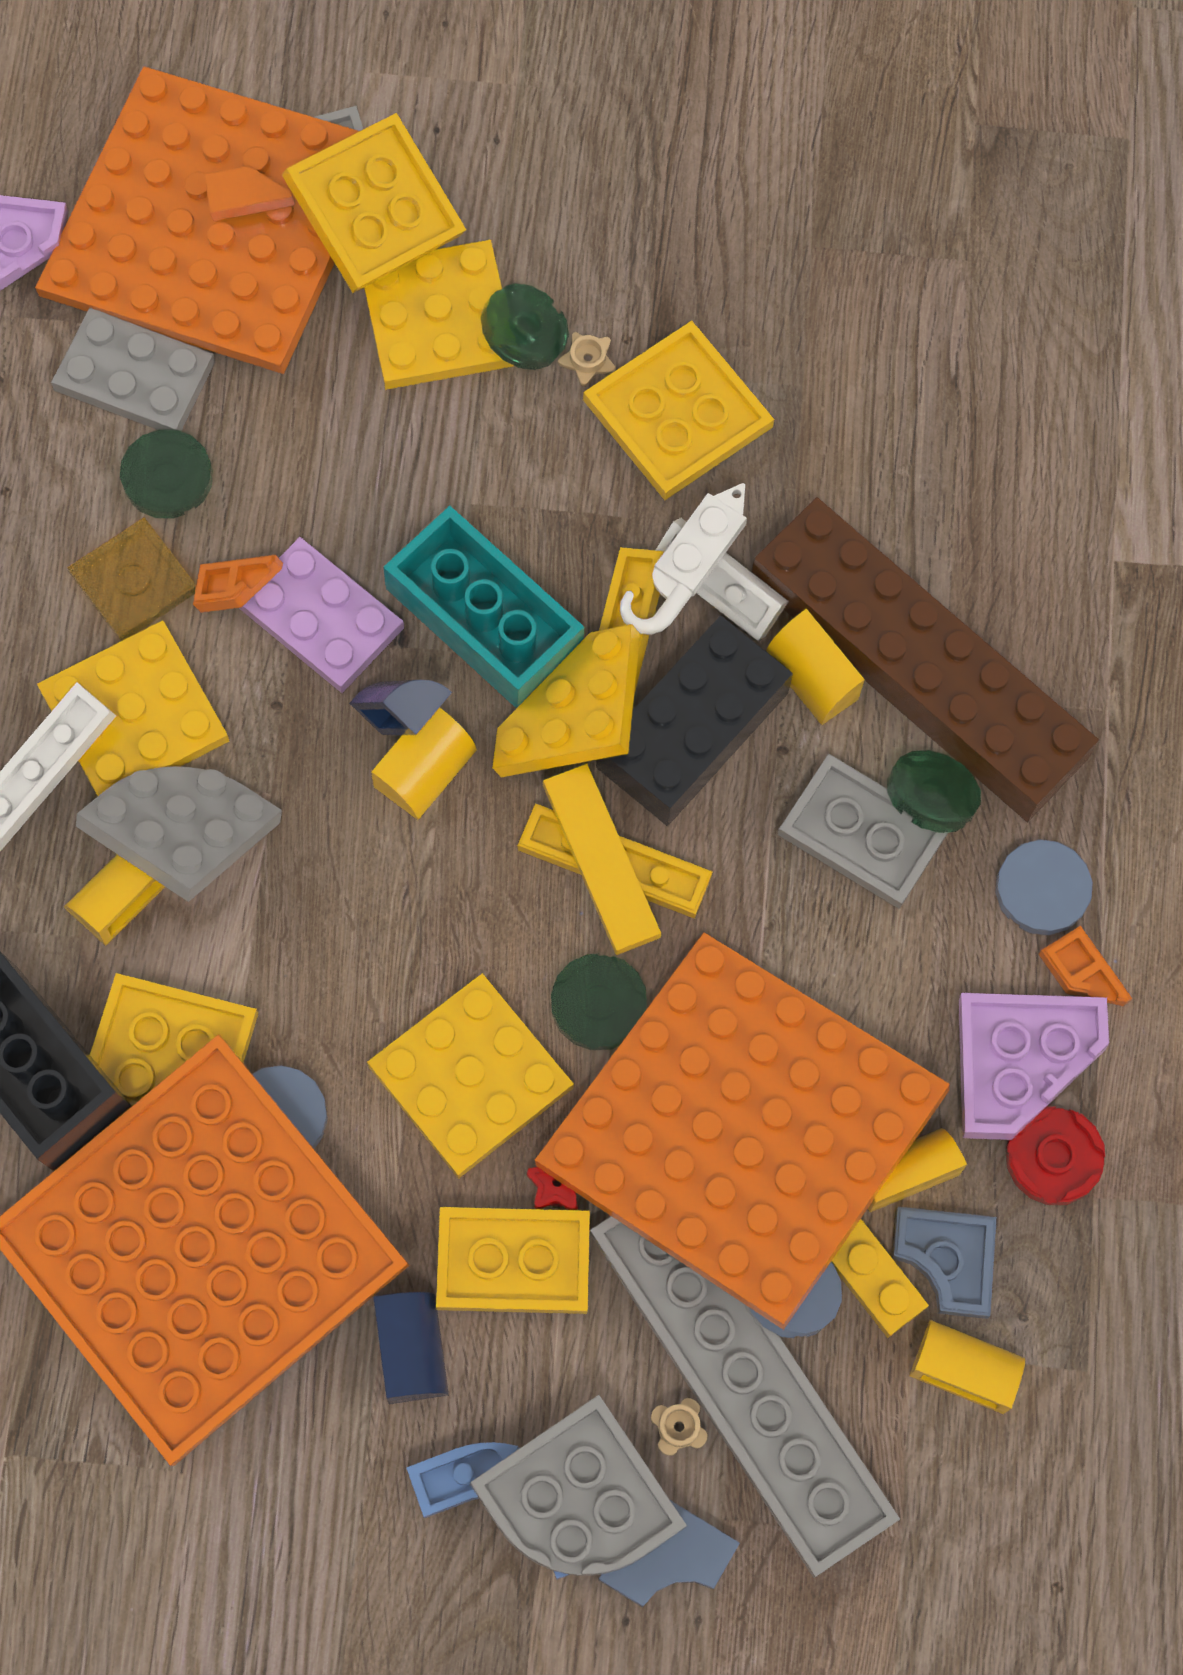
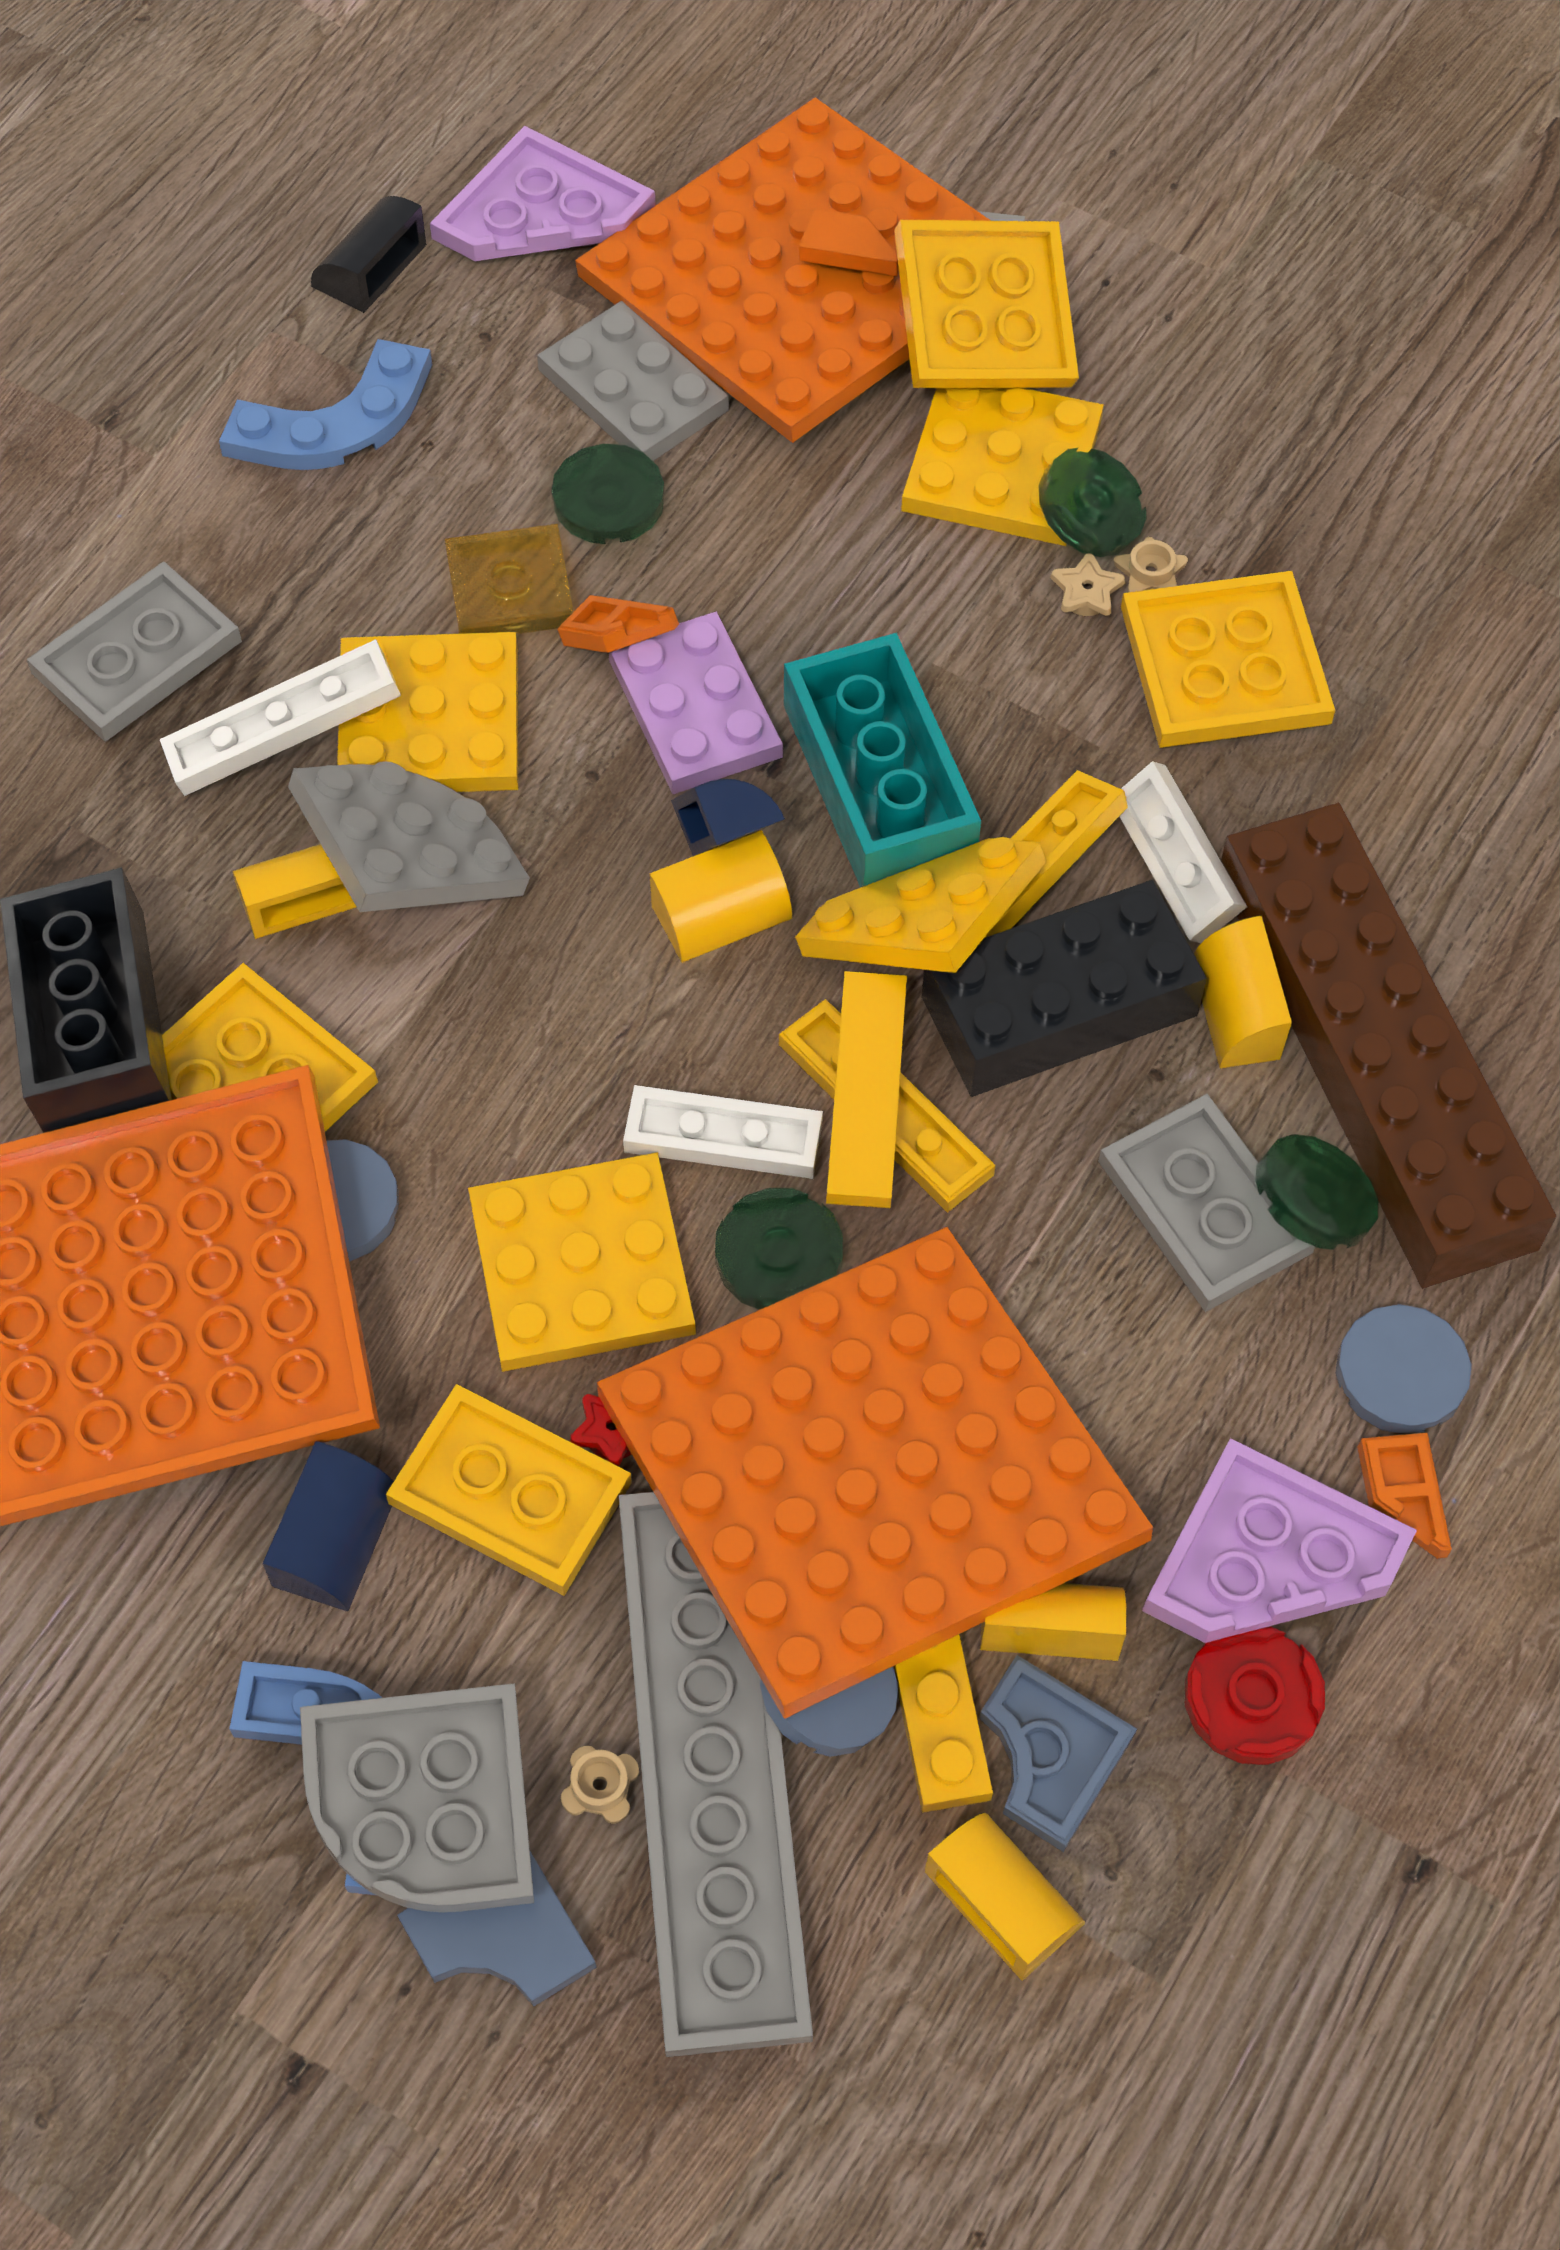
camera: 30 degrees right, 10 degrees down
white plate [620,483,747,635] -> none
none -> white plate [623,1085,823,1179]
none -> tan plate [1050,553,1125,616]

